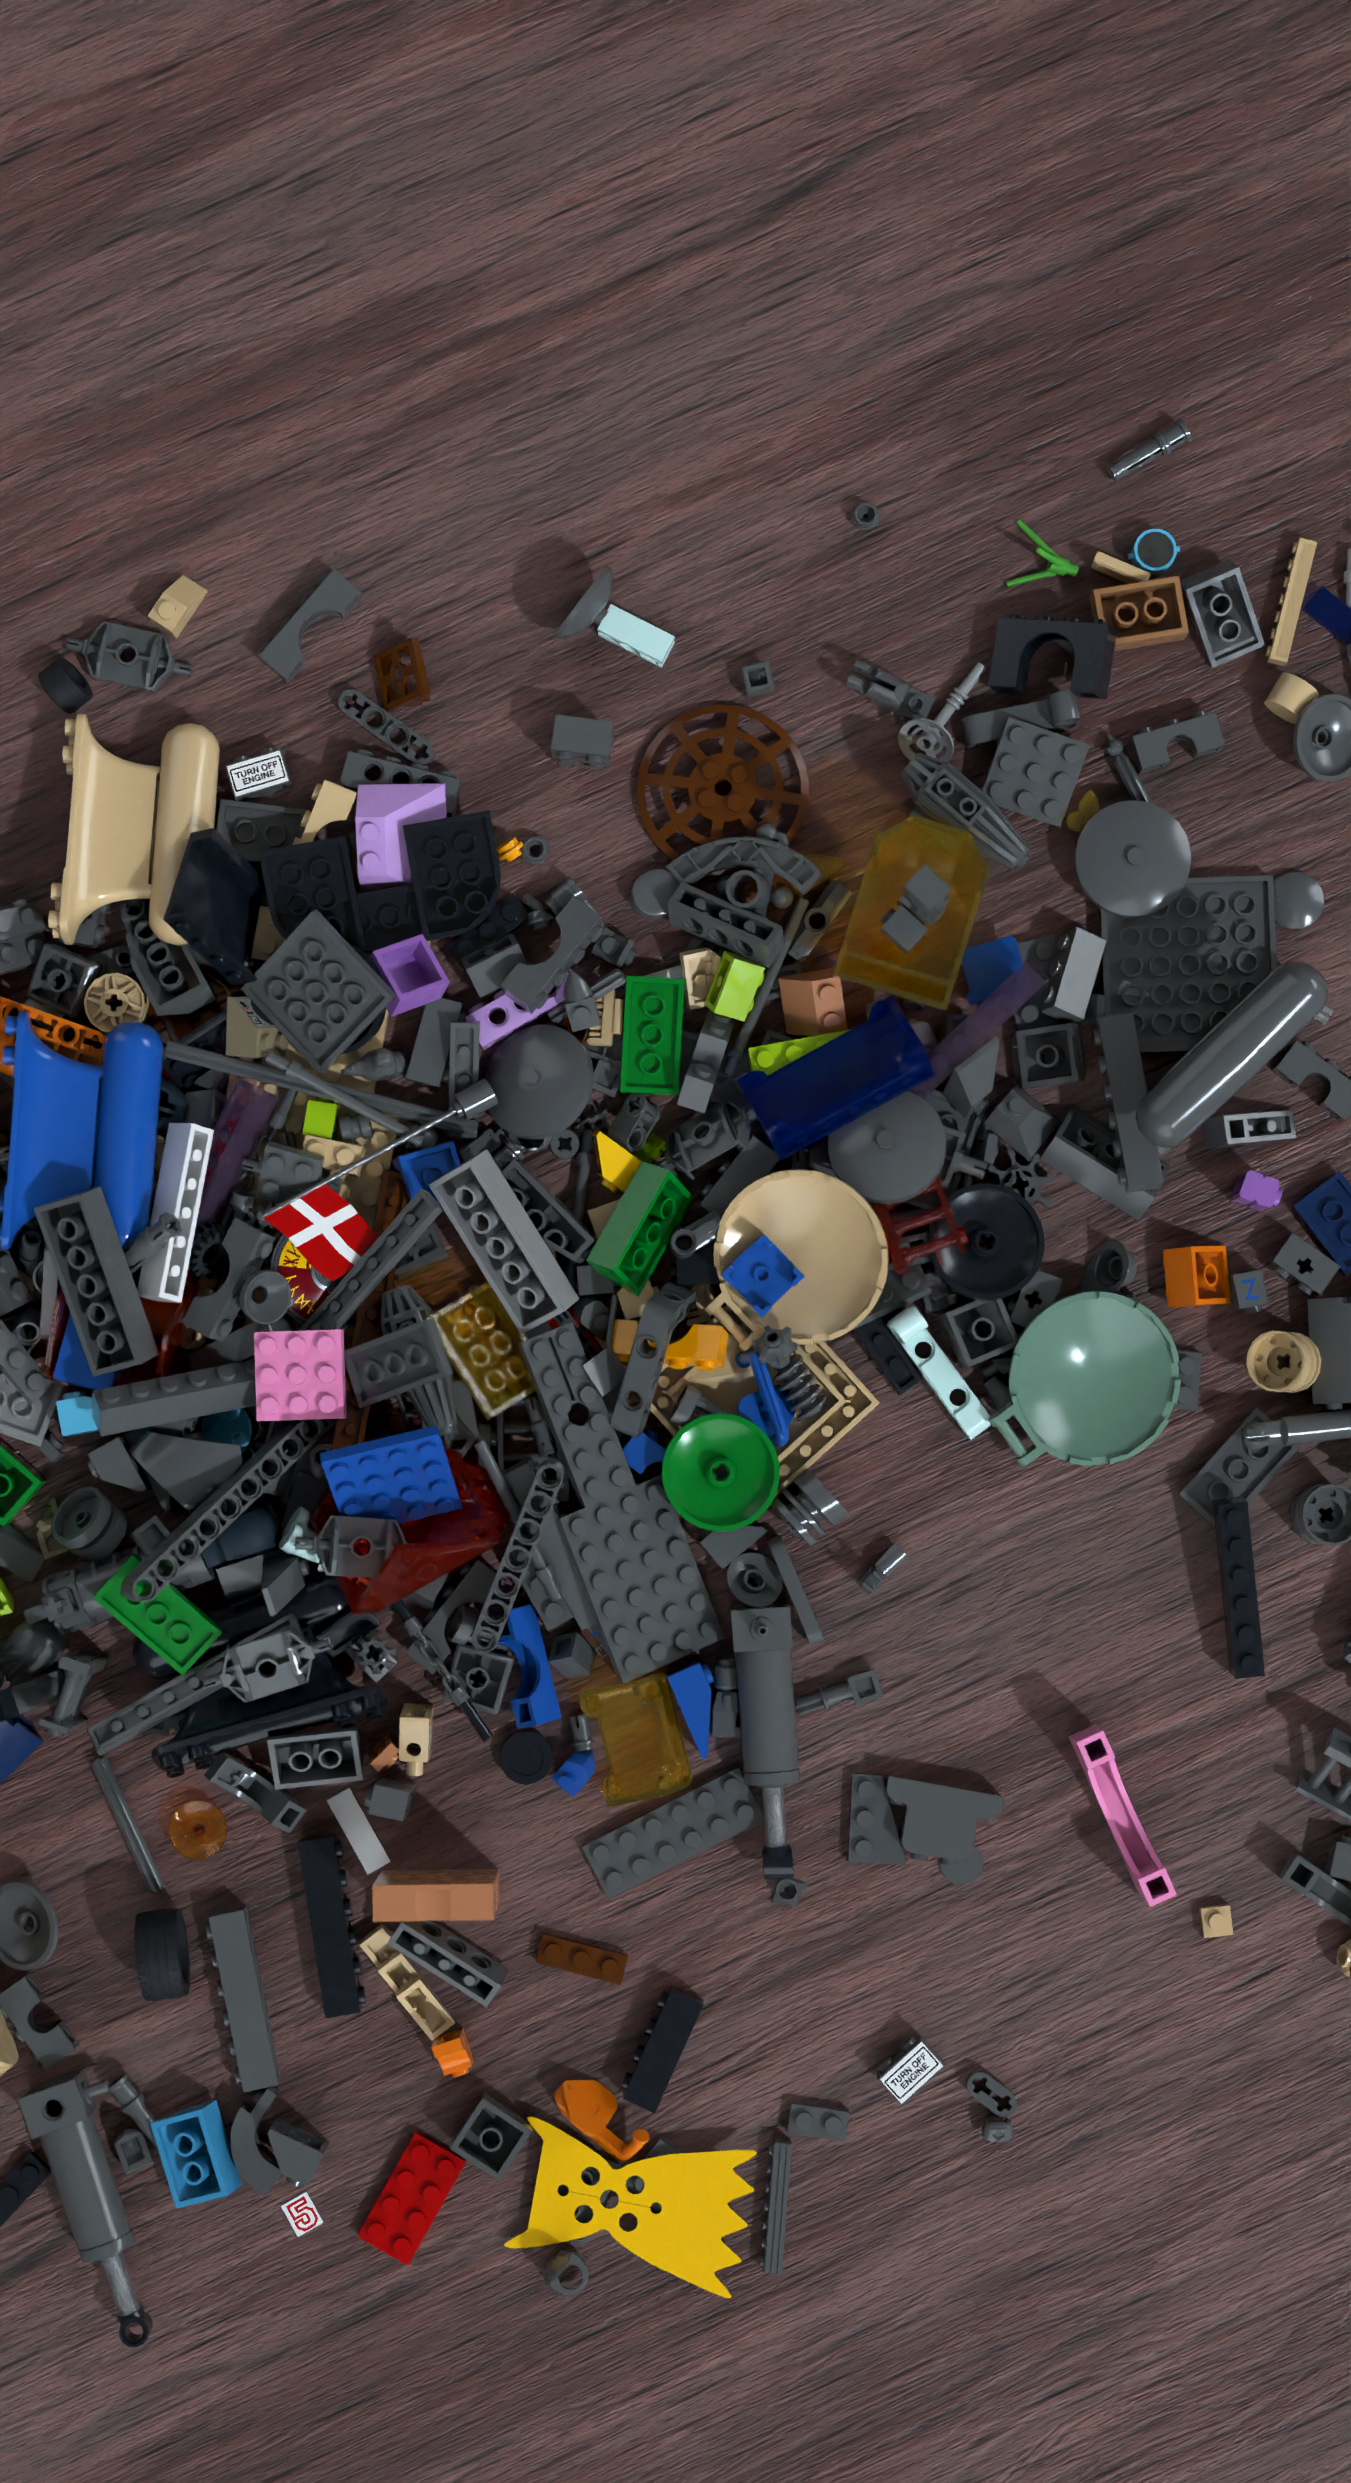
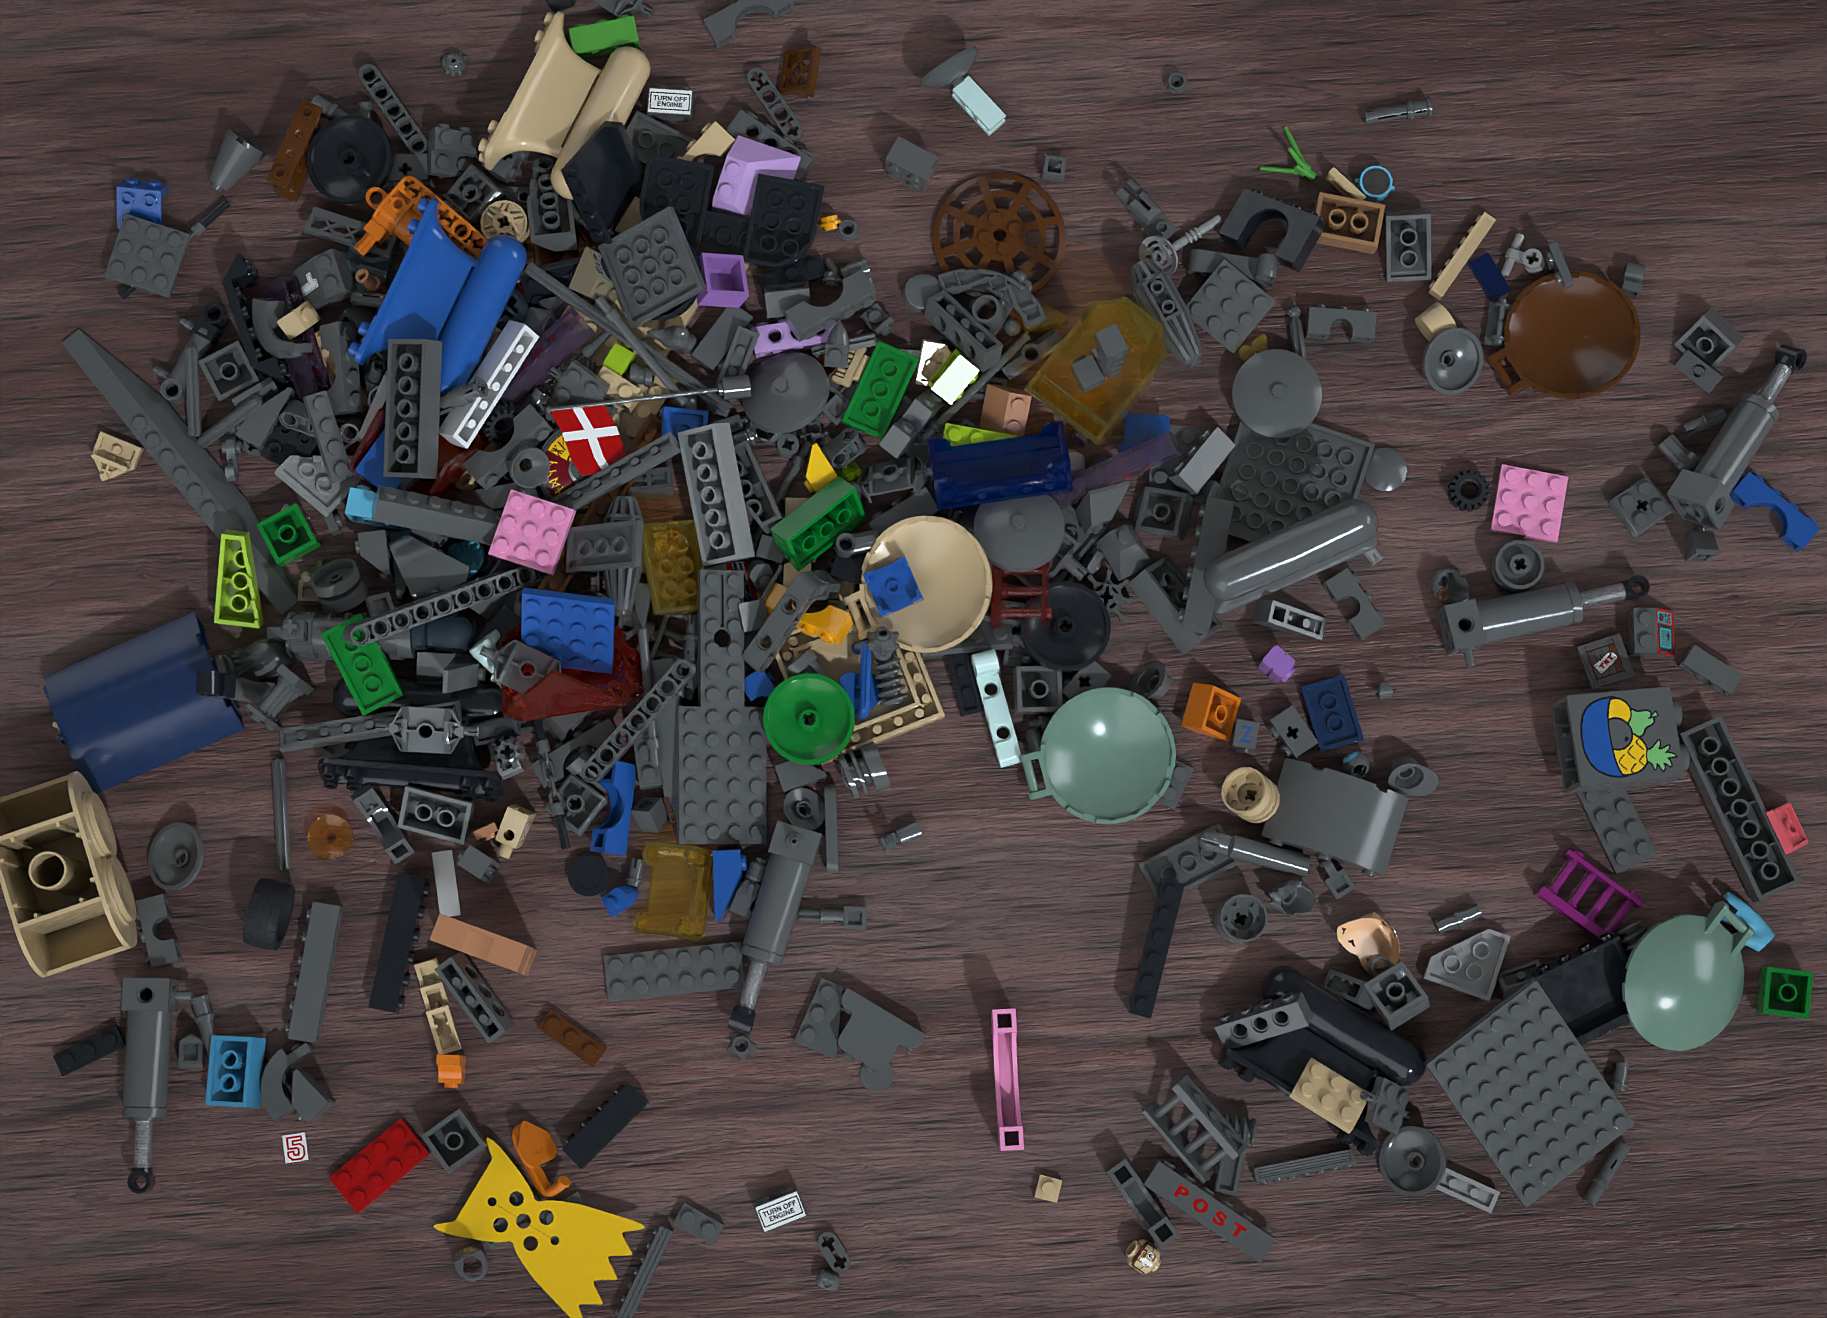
camera: 20 degrees right, 5 degrees down
none -> bright green brick [569,15,641,59]

